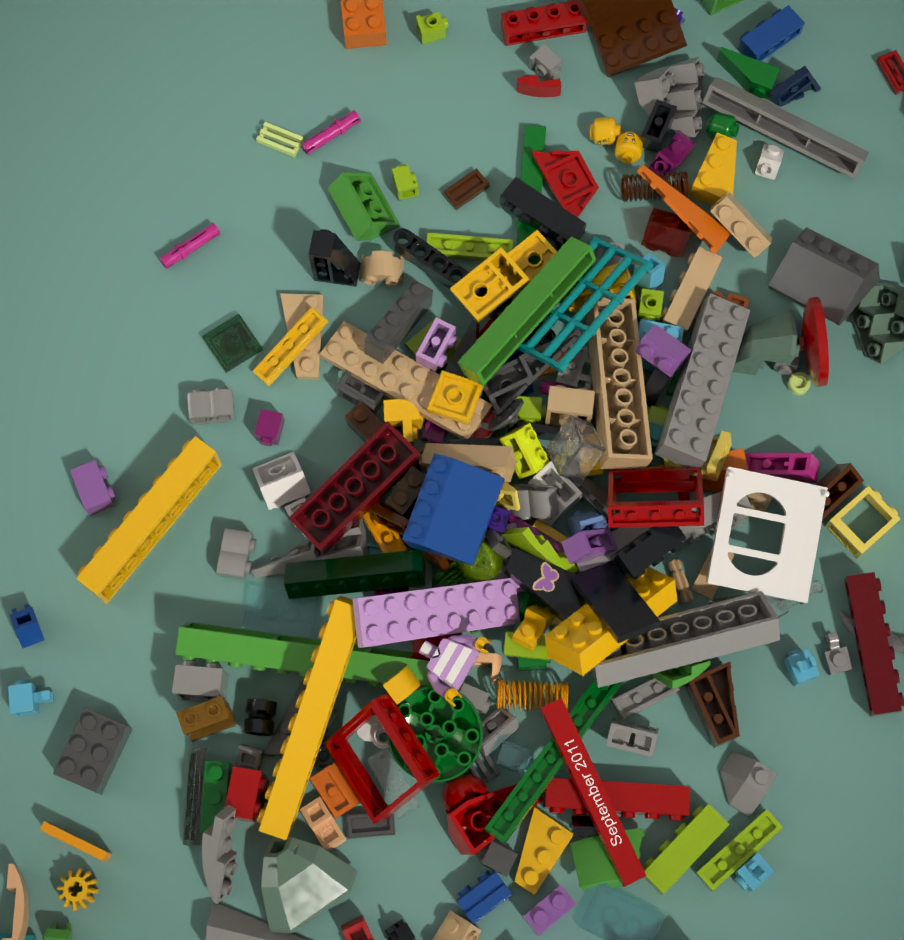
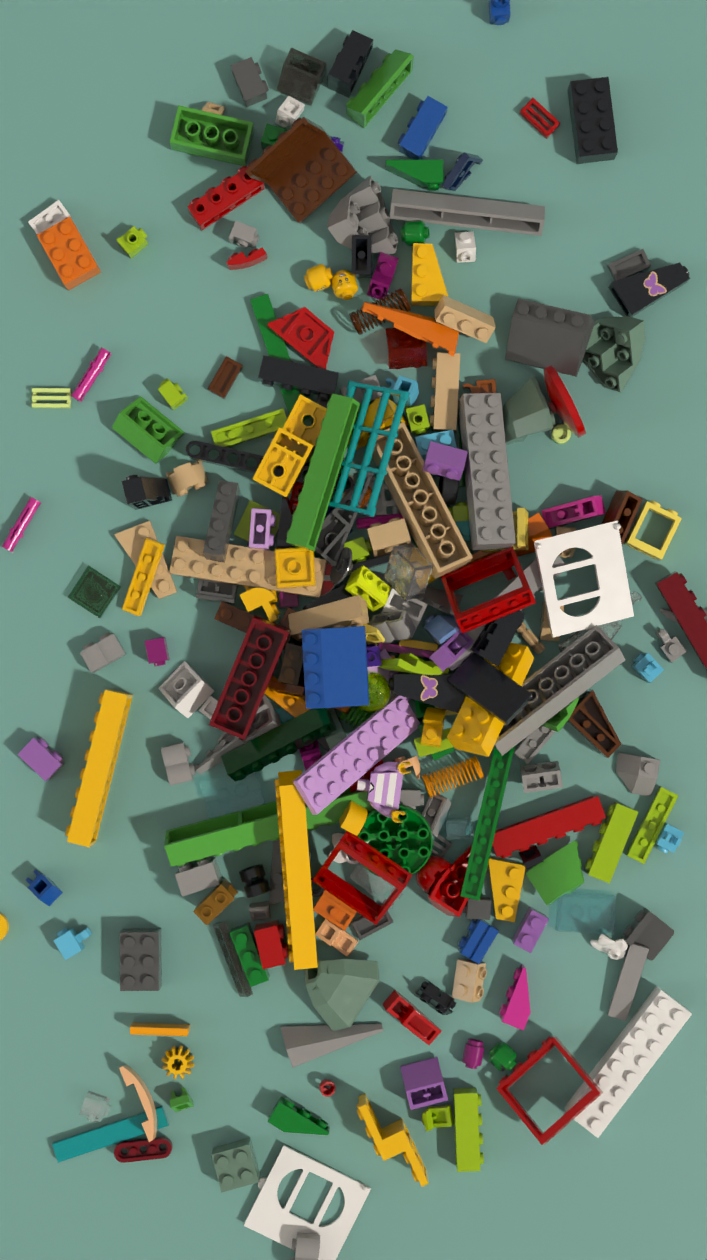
camera: 25 degrees left, 15 degrees up
light grey slope [202,805,237,904] -> none
dark grey tile [485,529,512,559] -> none
red tile [539,698,646,887] -> none

